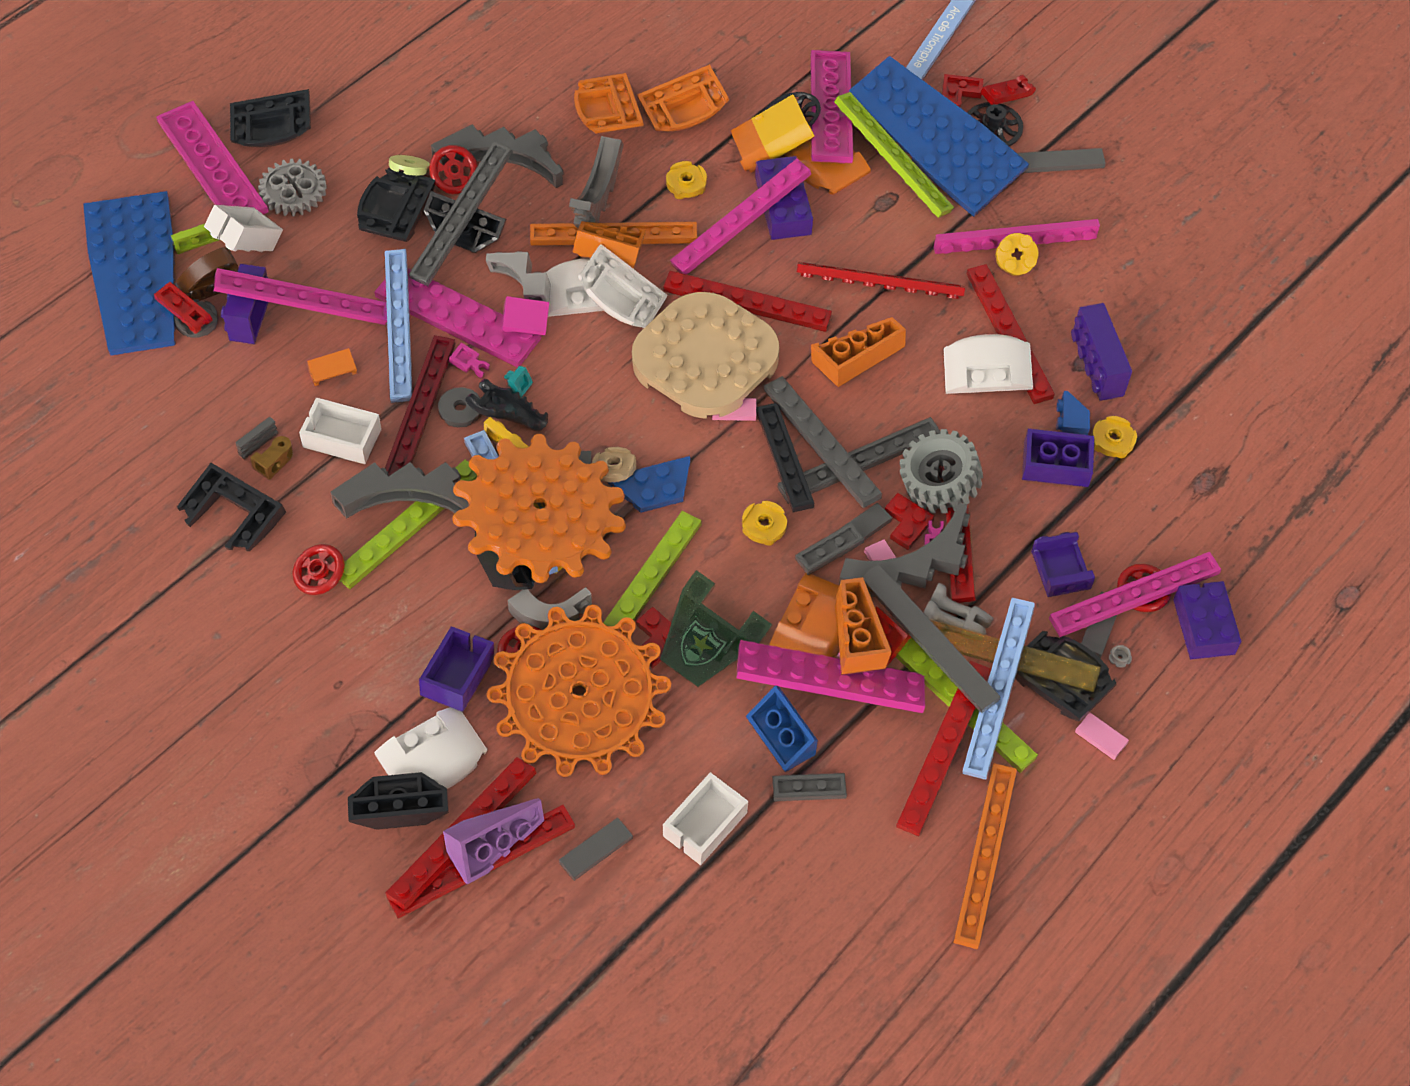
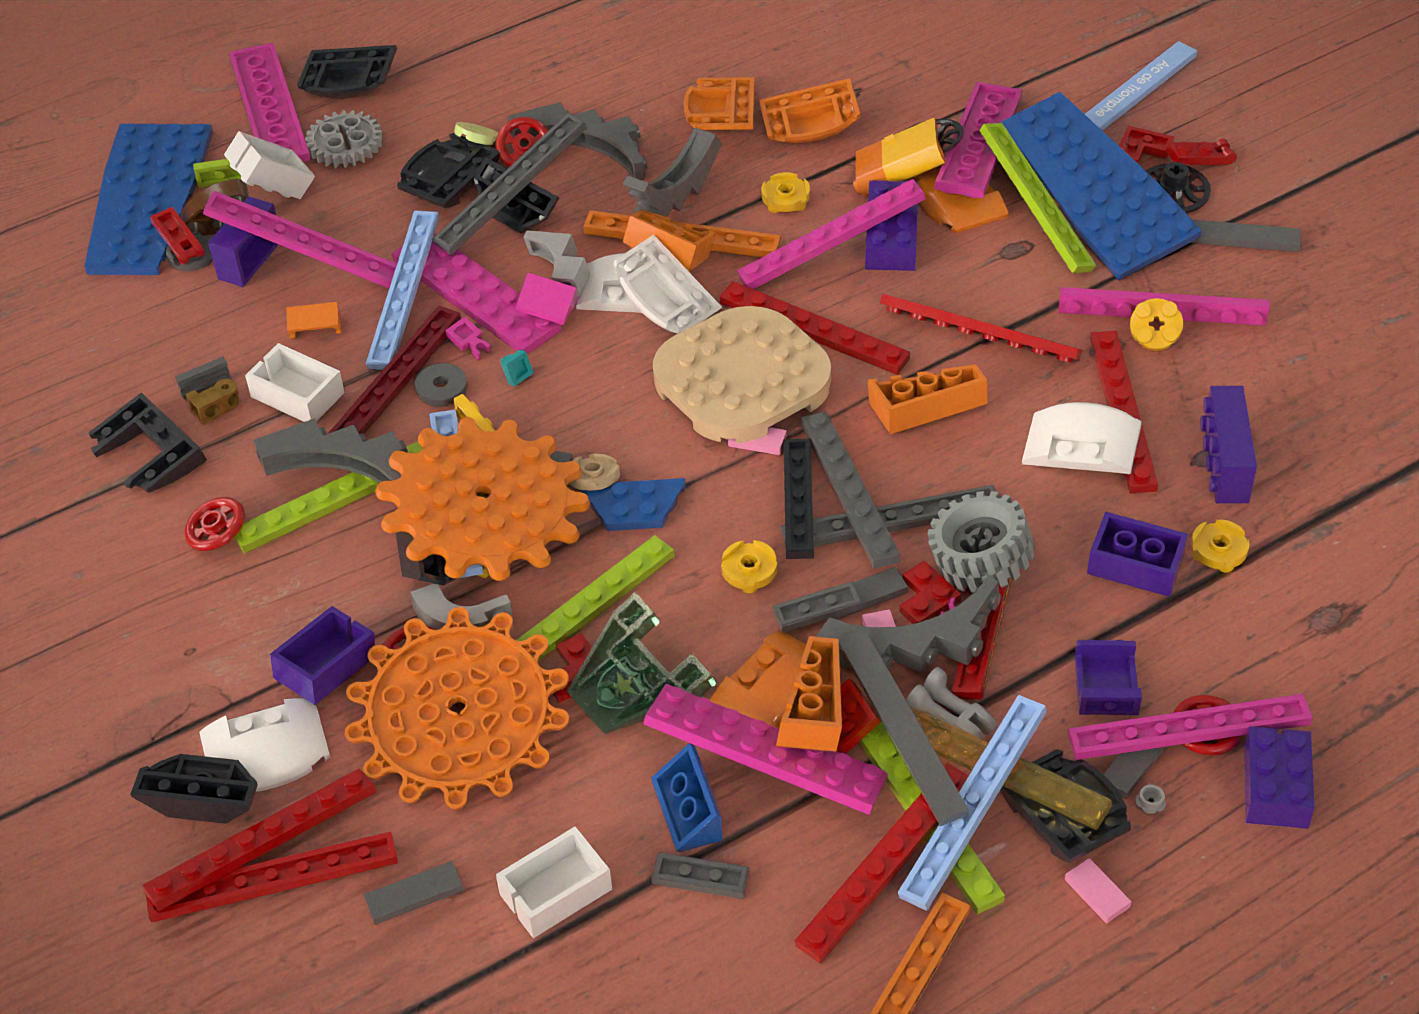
camera: 20 degrees right, 10 degrees down
medium lavender wedge [443,798,544,884] -> none
black animal [465,379,548,431] -> none
blue slope [1056,391,1090,435] -> none

